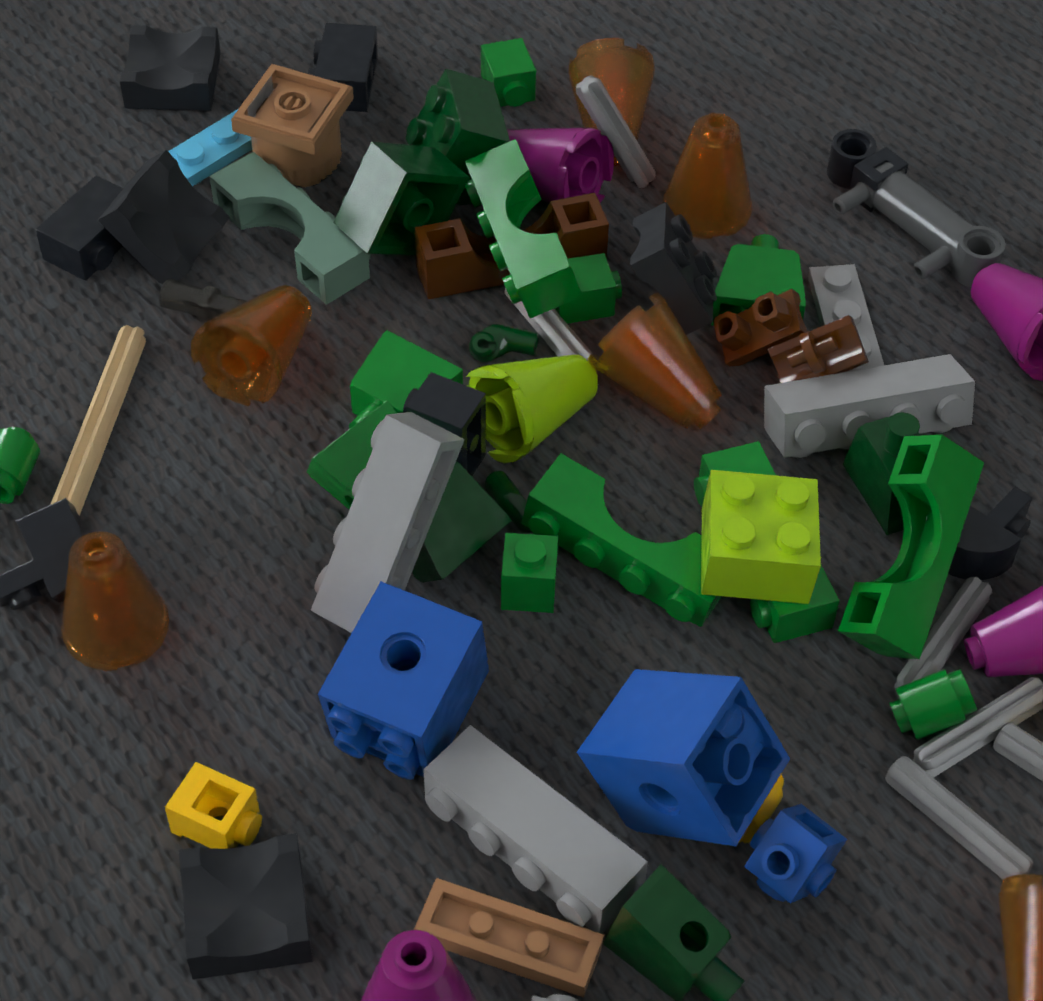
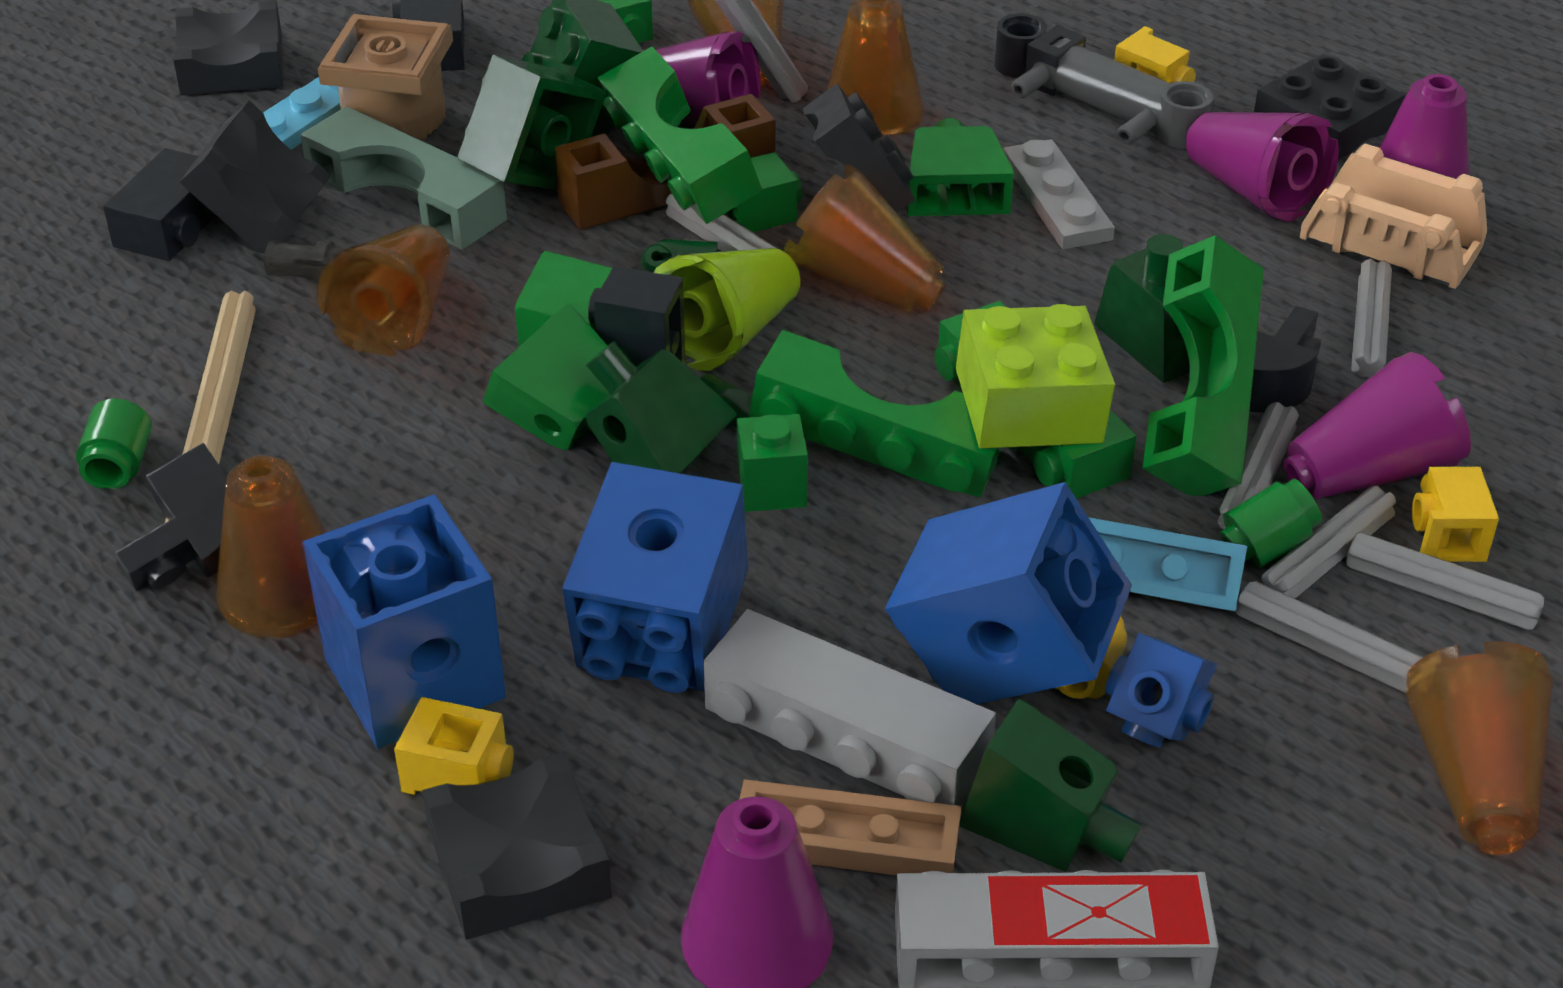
camera: 10 degrees left, 10 degrees down
light grey brick [311,412,465,633] -> none
reddish brown hips [714,289,807,366] -> none
light grey brick [764,354,975,458] -> none
reddish brown hips [768,315,869,383] -> none
none -> blue brick [303,494,506,749]
none -> medium azure plate [1088,517,1247,612]
none -> yellow brick [1114,26,1196,83]

